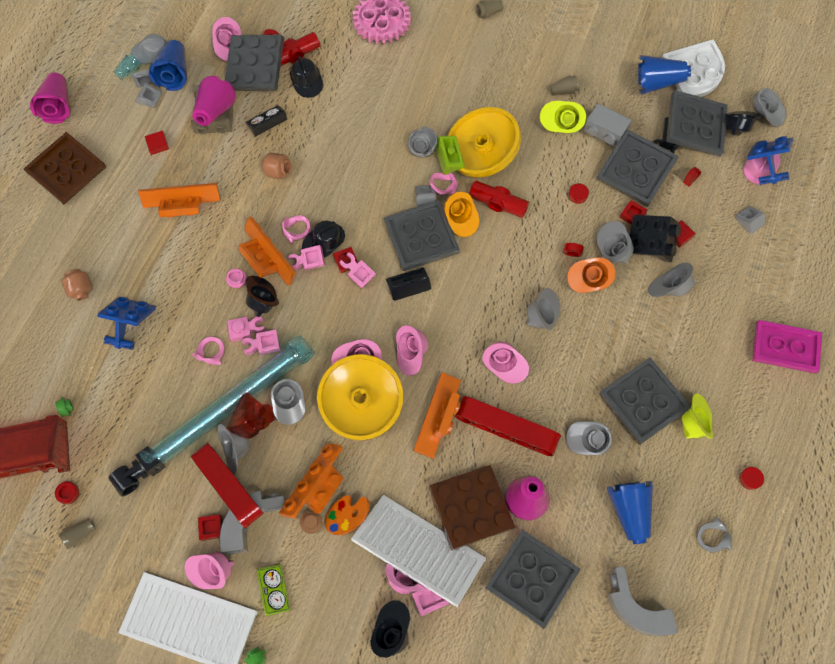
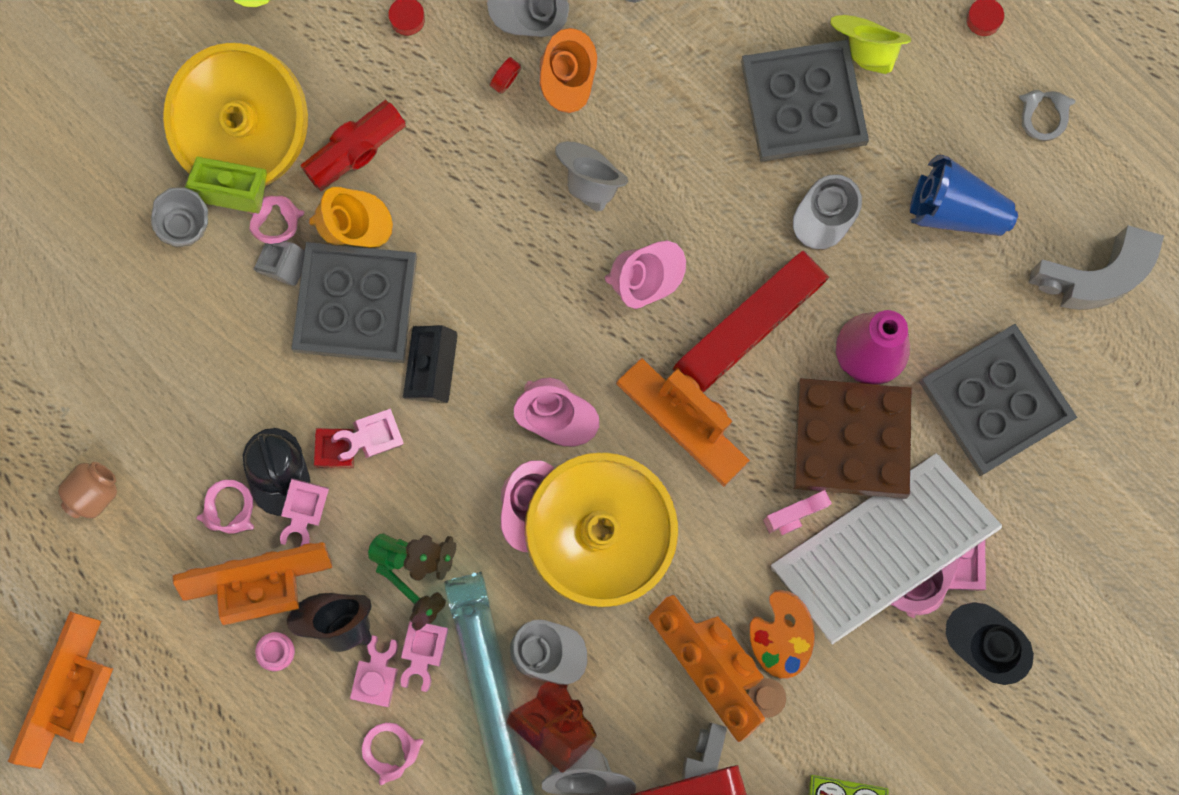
camera: 70 degrees left, 10 degrees up
none -> dark brown plant [368,533,457,631]
none -> bright pink plate [763,490,832,535]

